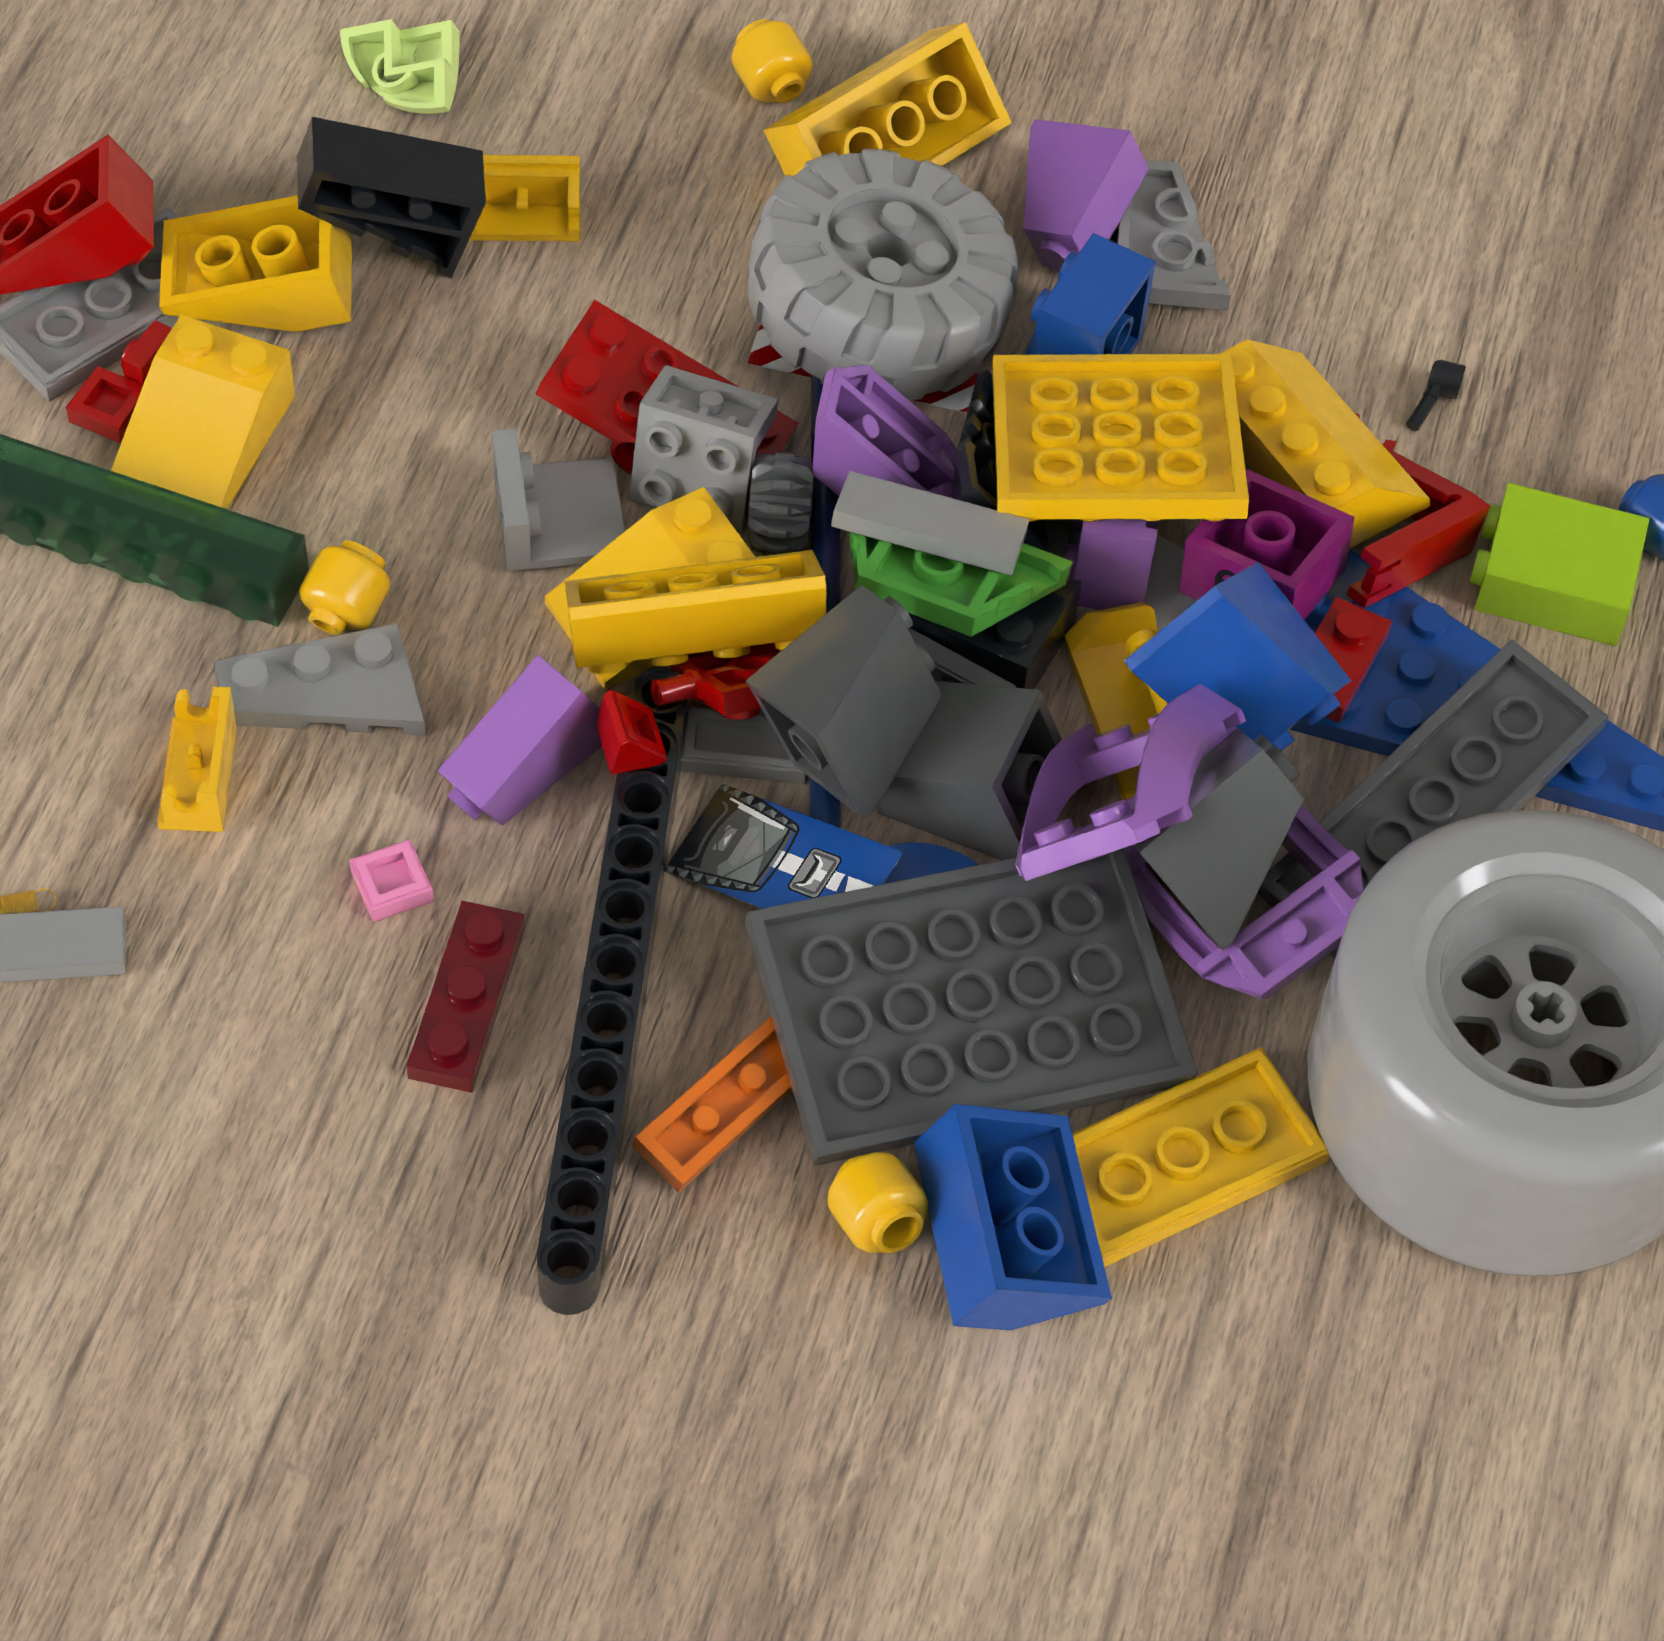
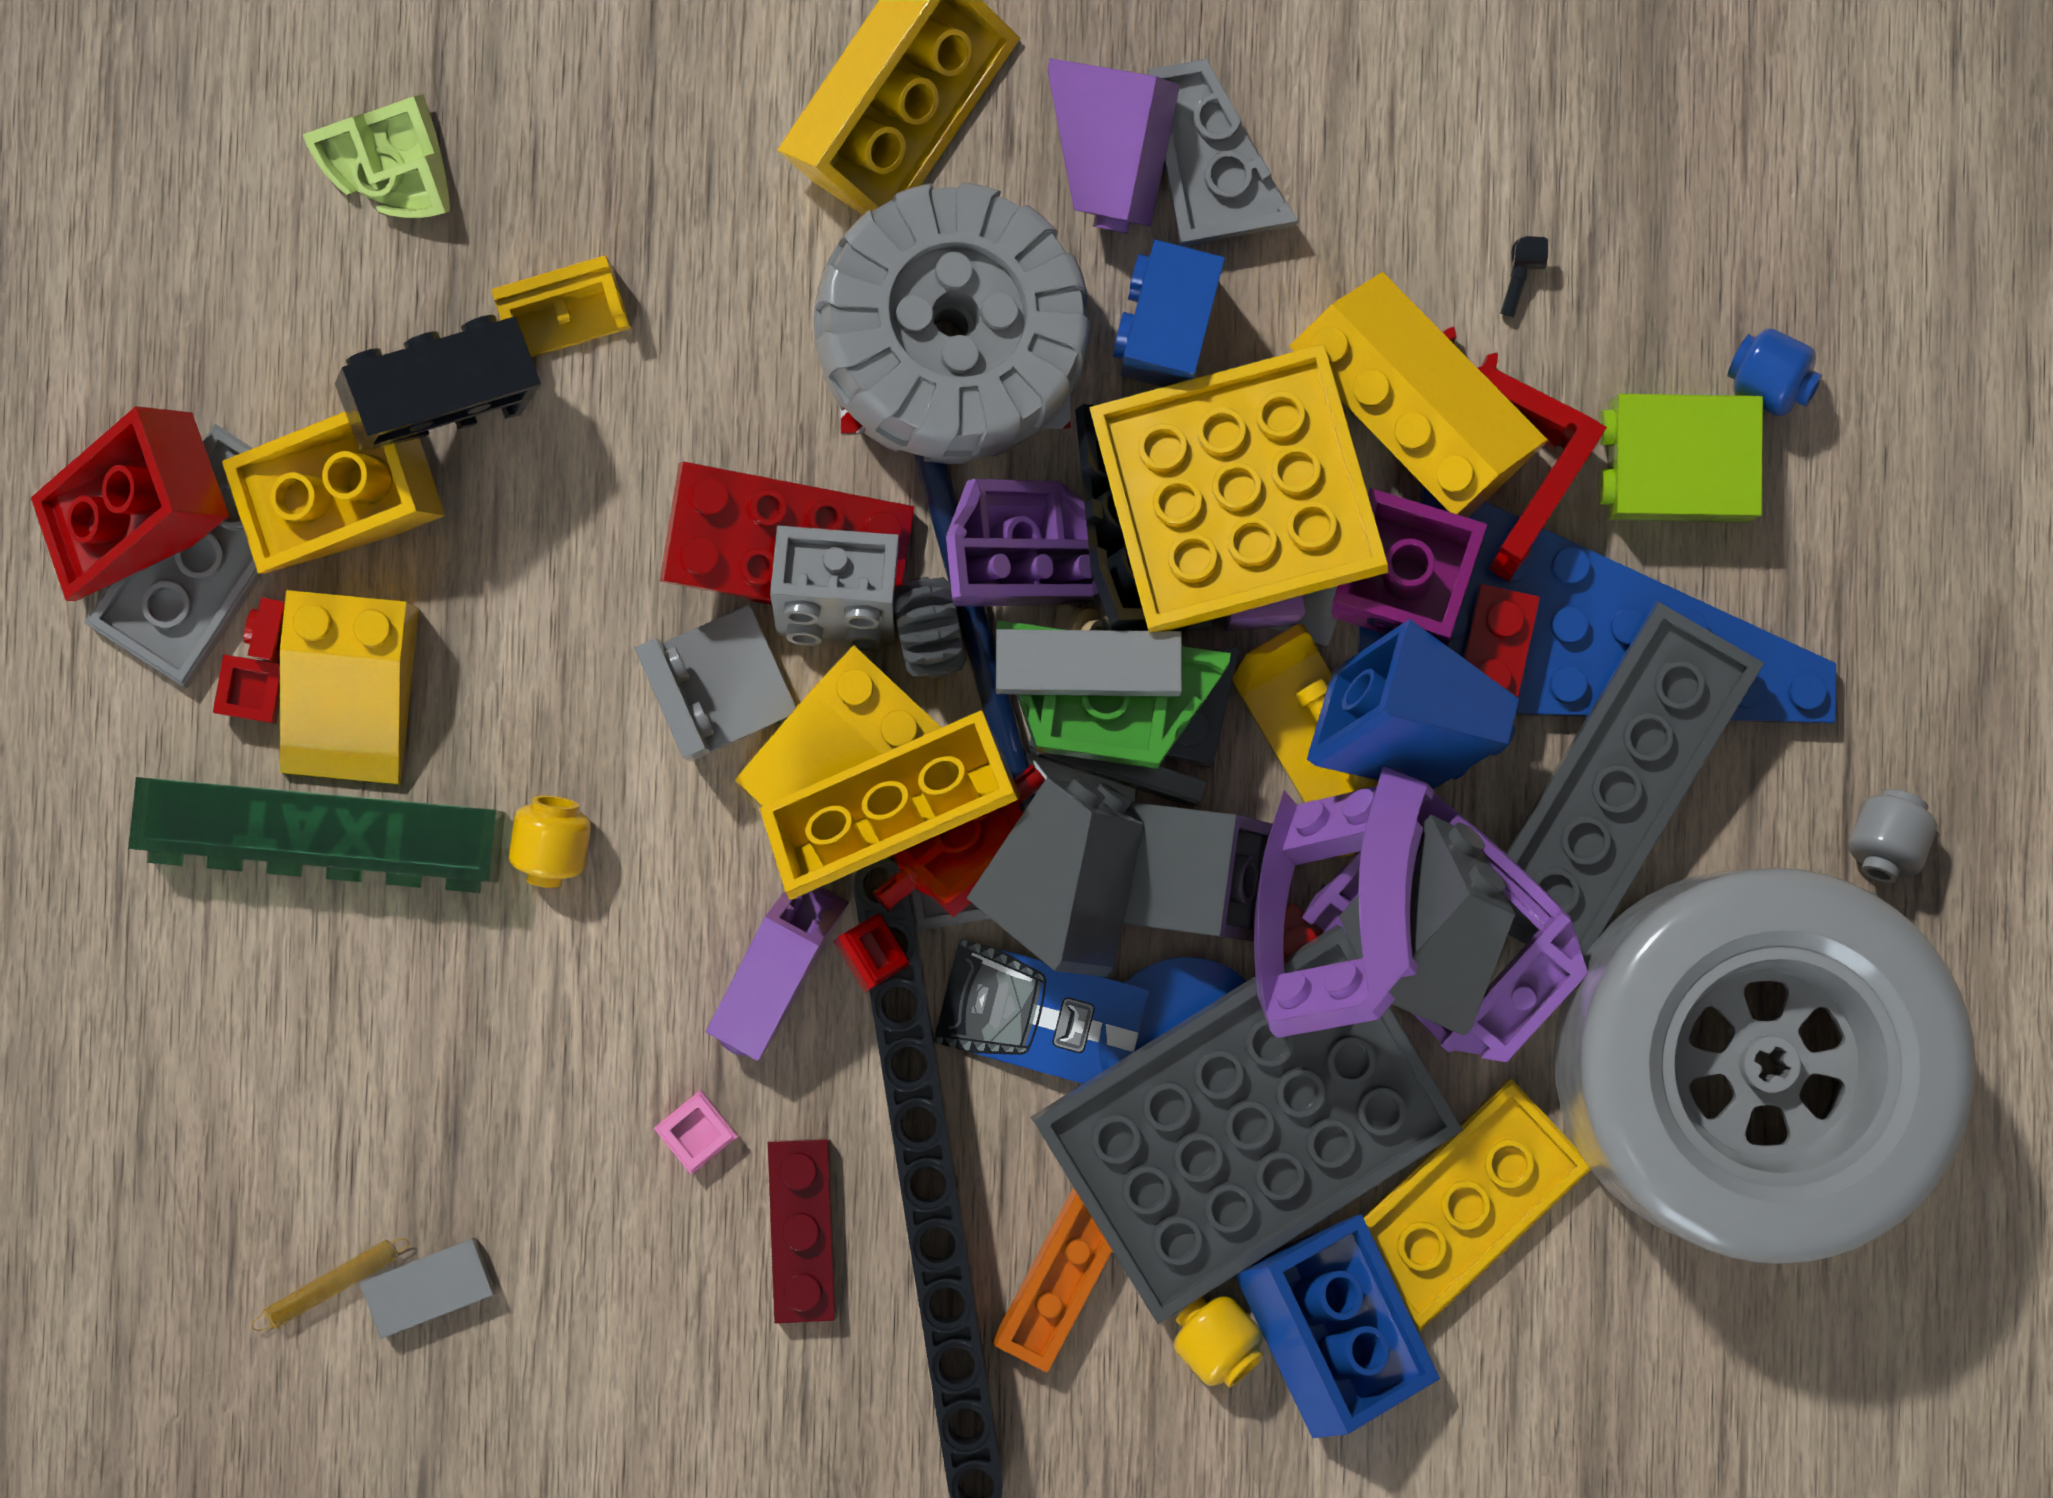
camera: 10 degrees left, 30 degrees up
yellow hinge [157,686,237,832] -> none
light grey wing [213,623,426,736] -> none
yellow head [731,19,813,103] -> none

